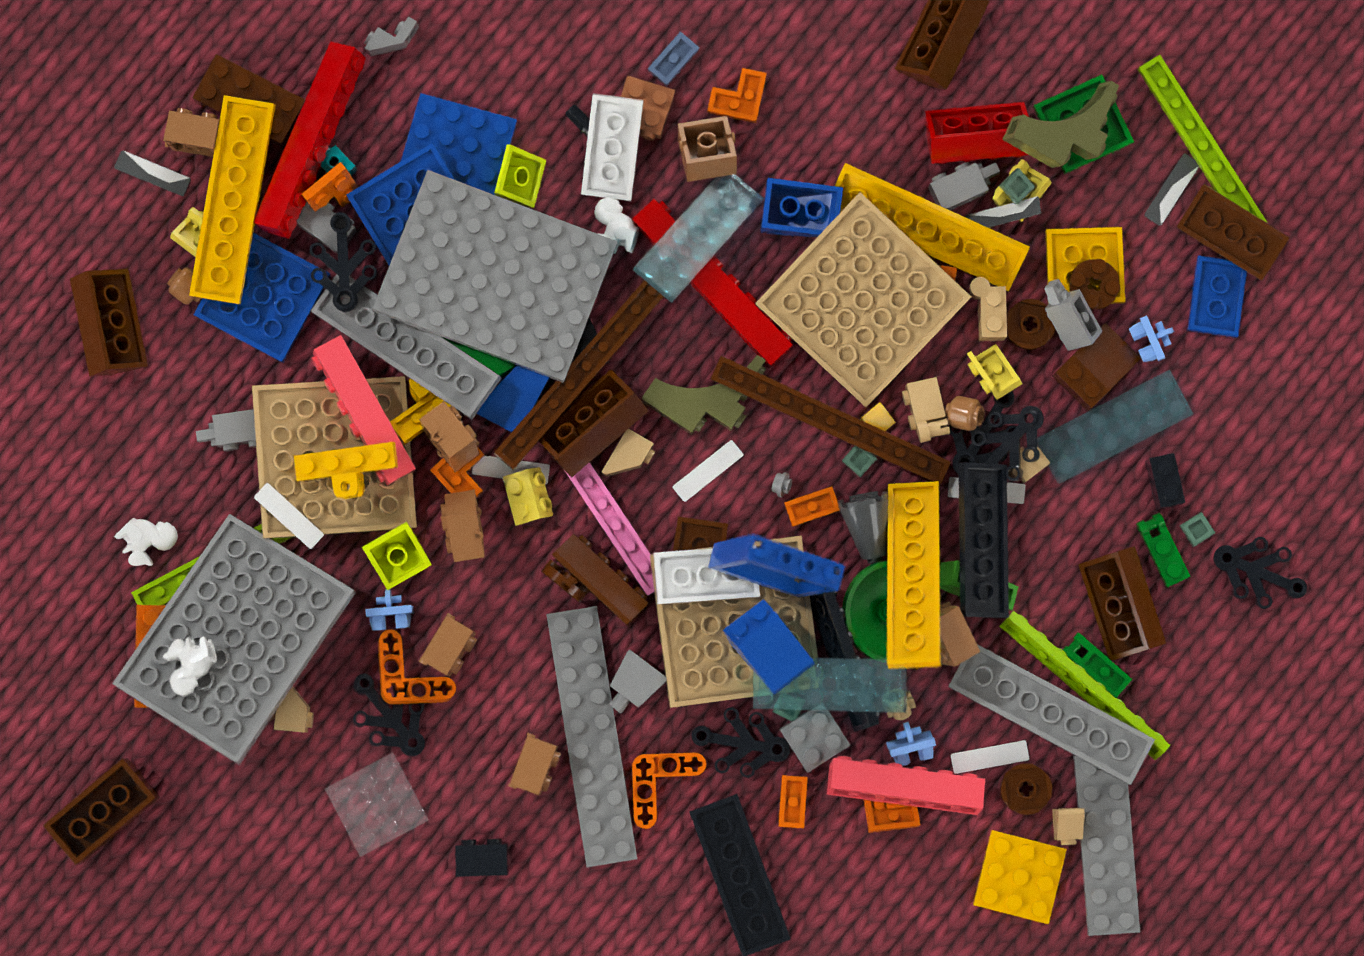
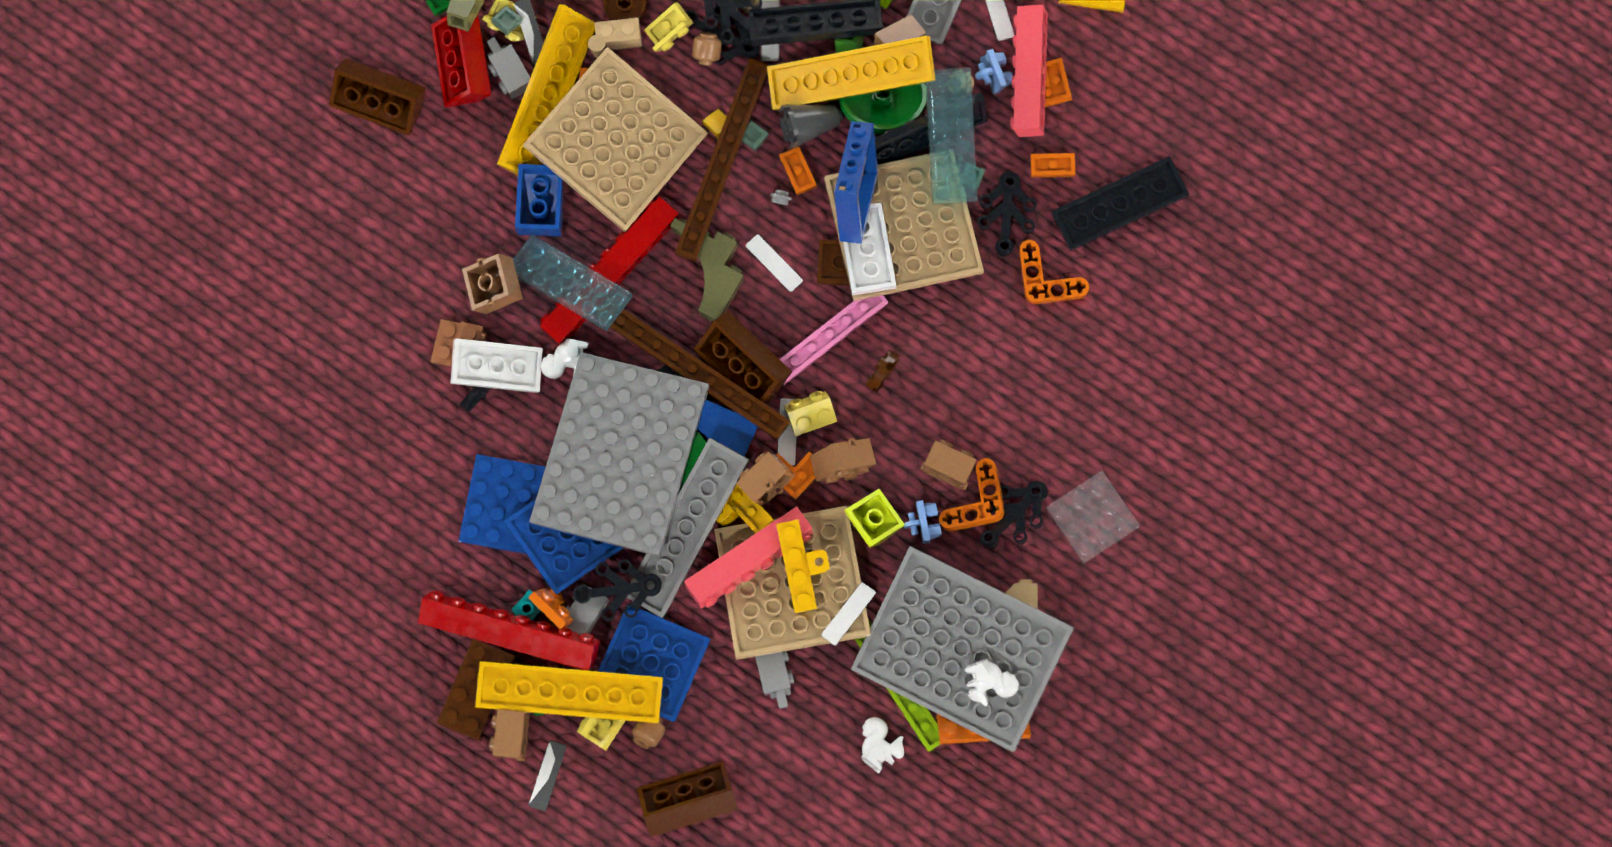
camera: 90 degrees left, 5 degrees down
reddish brown brick [43,758,160,865] -> none
light grey slope [364,16,419,56] -> none
black brick [455,839,509,877] -> none
neon yellow slope [494,144,546,208] -> none
medium nougat brick [508,733,561,795] -> none
light grey plate [546,606,637,867] -> none
reddish brown slope [552,534,649,626] -> none
tan slope [602,429,656,477] -> none
light grey torso [609,649,667,713] -> none
sand blue plate [648,31,699,87] -> none
orange plate [707,68,767,123] -> none
blue slope [723,599,815,695] -> none
light grey plate [779,702,850,773] -> none
tan hinge [902,377,950,443] -> none

